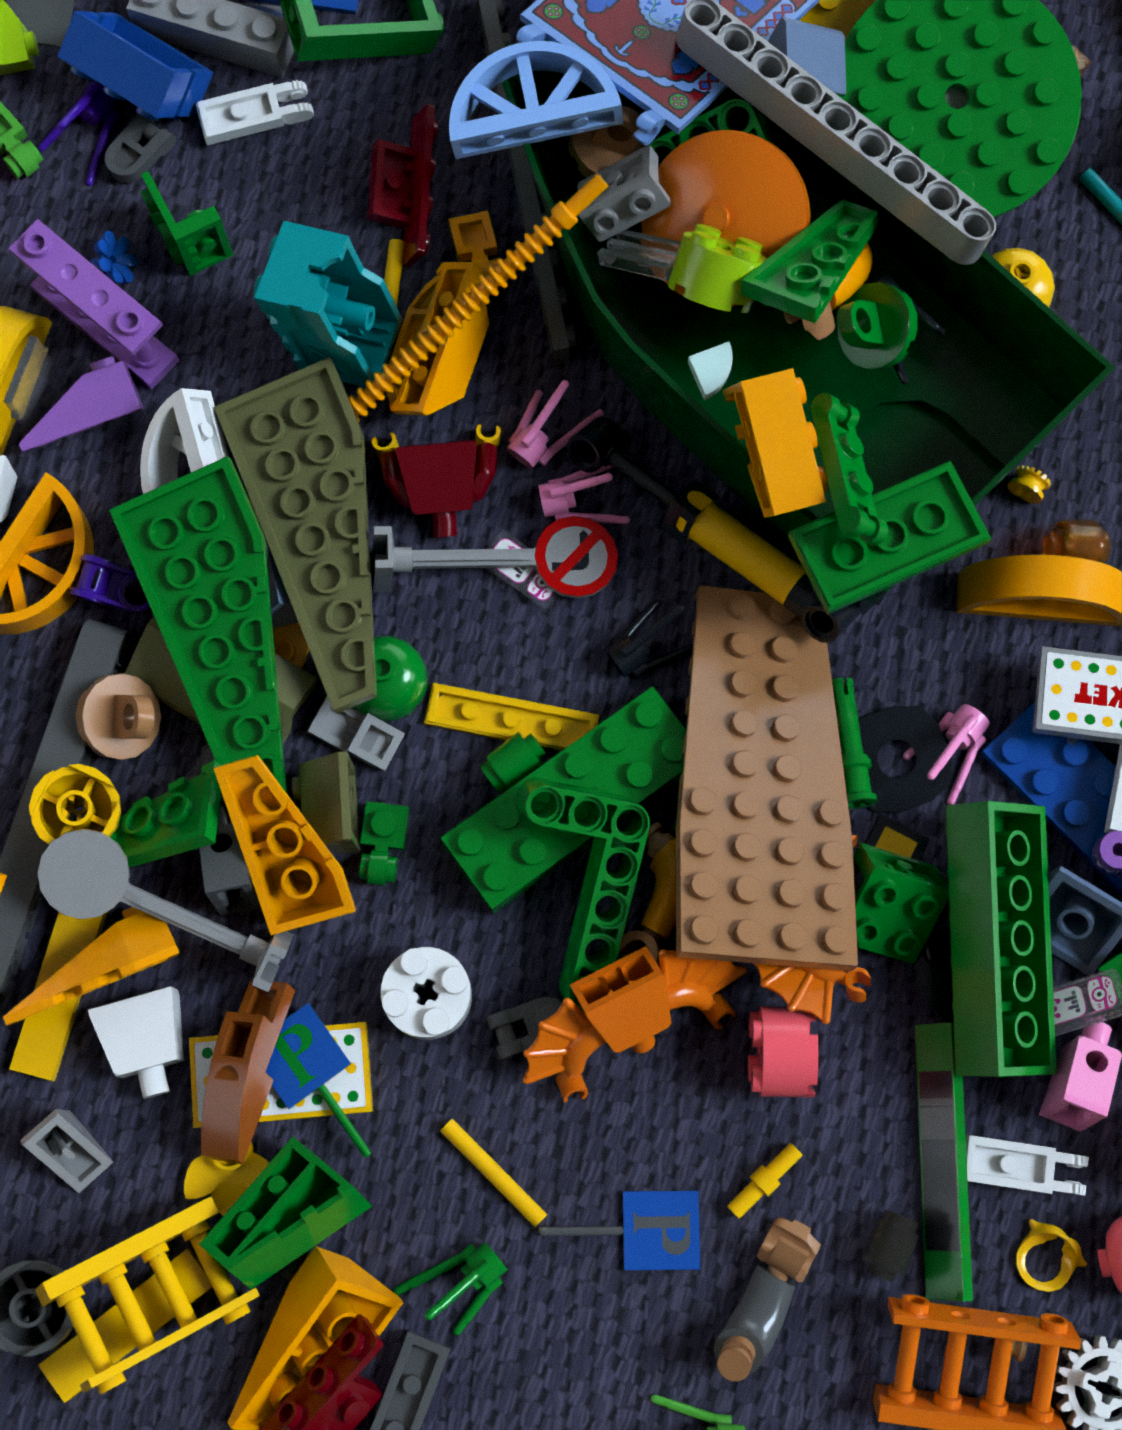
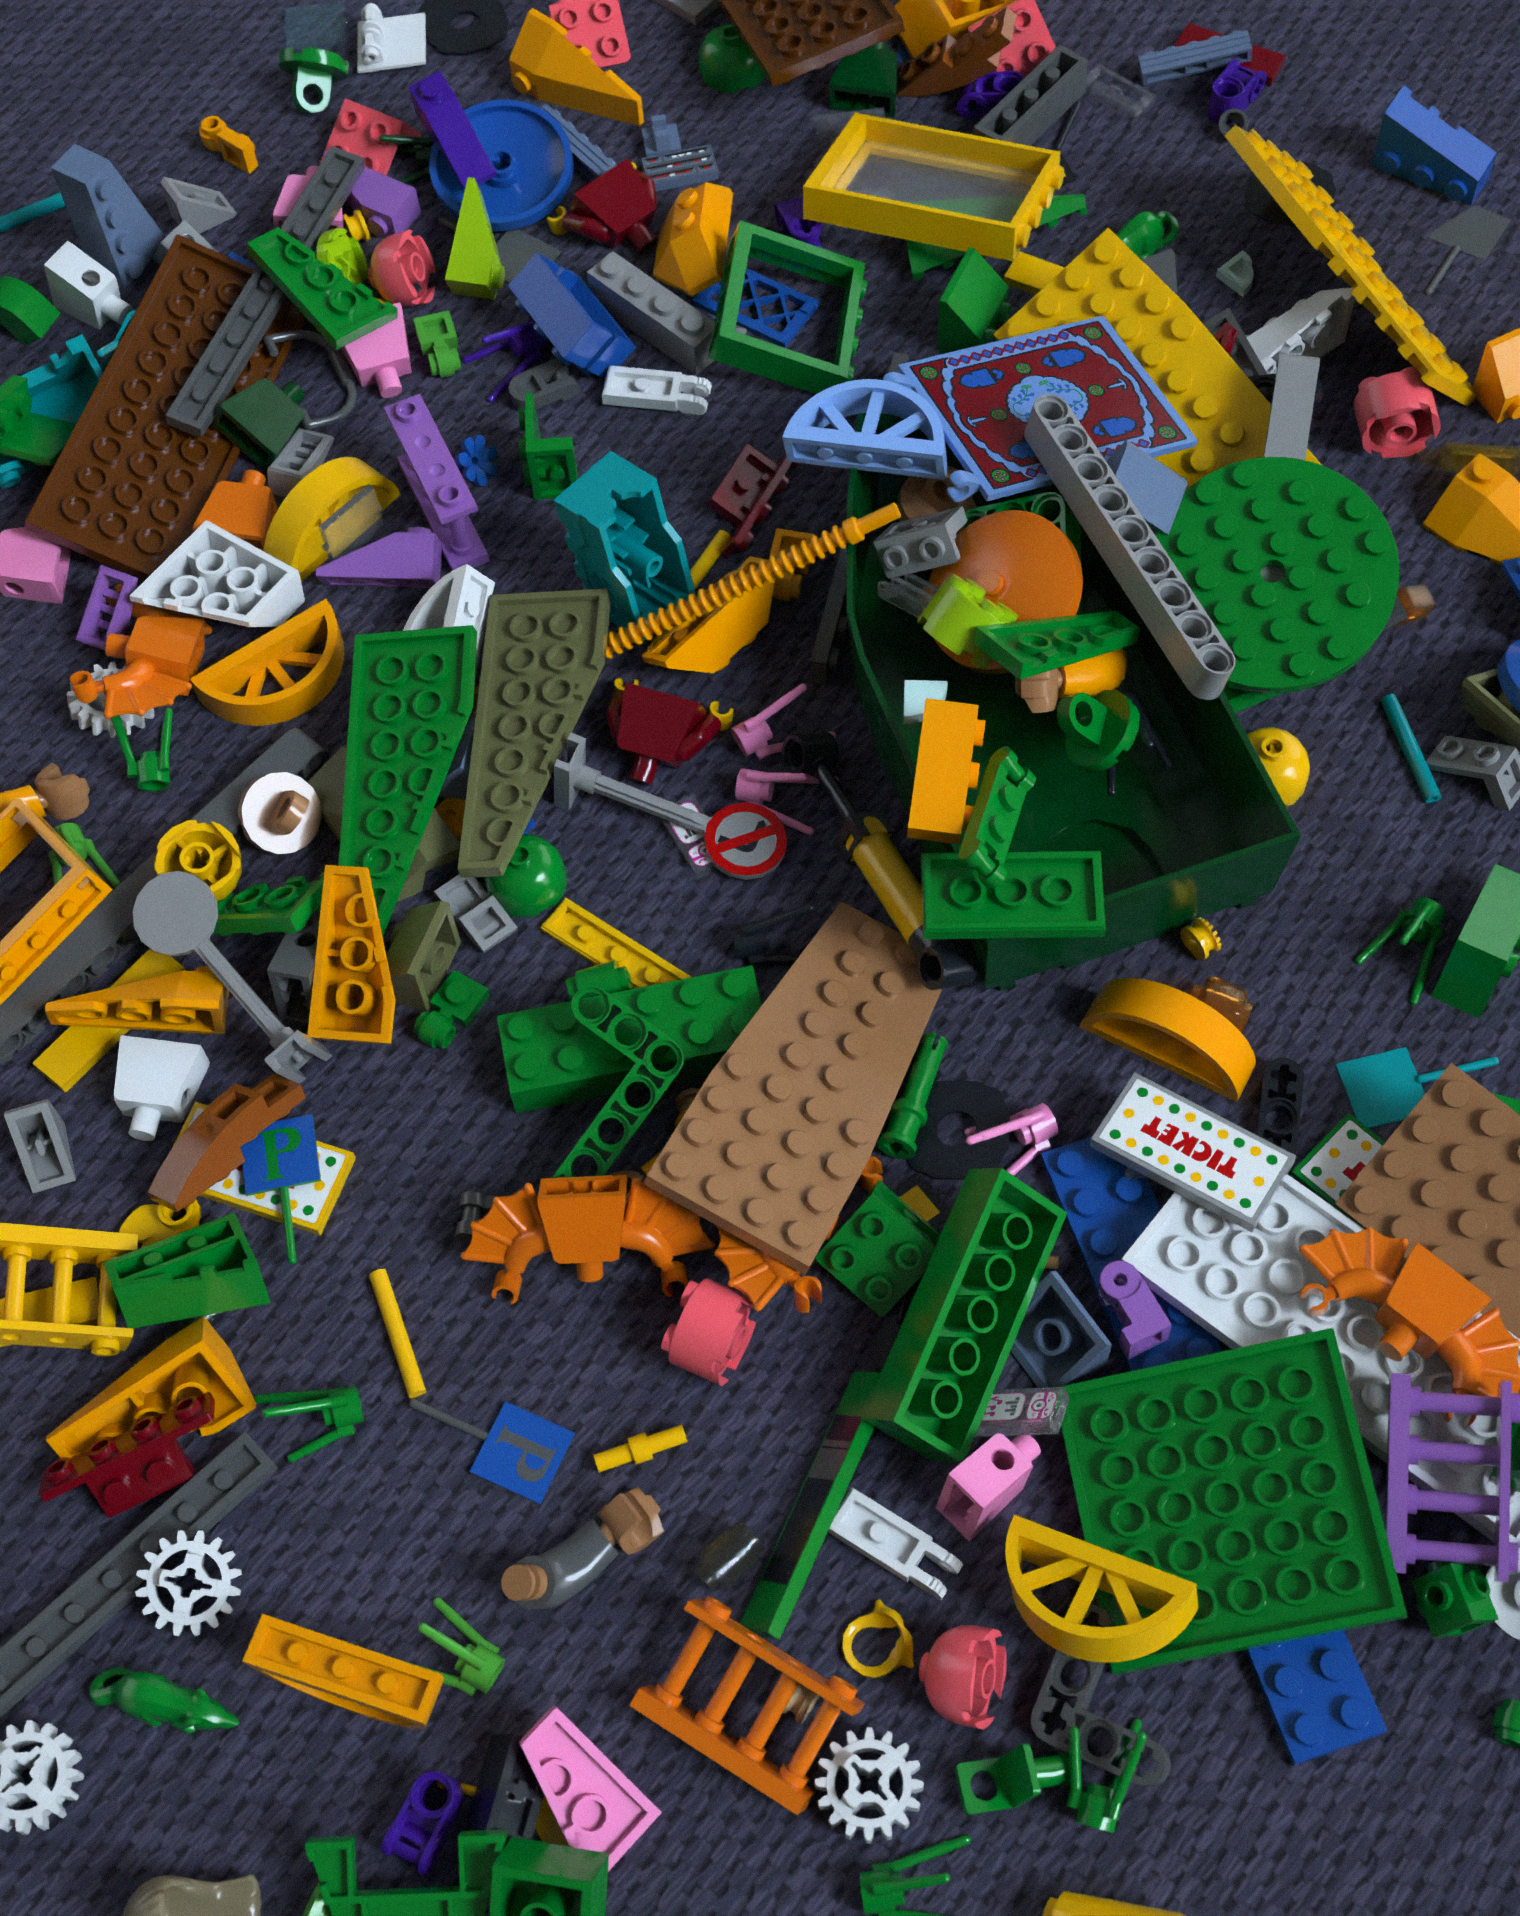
camera: 30 degrees right, 15 degrees down
dark purple piece [69,553,150,613] -> none
white brick [381,947,472,1040] -> none

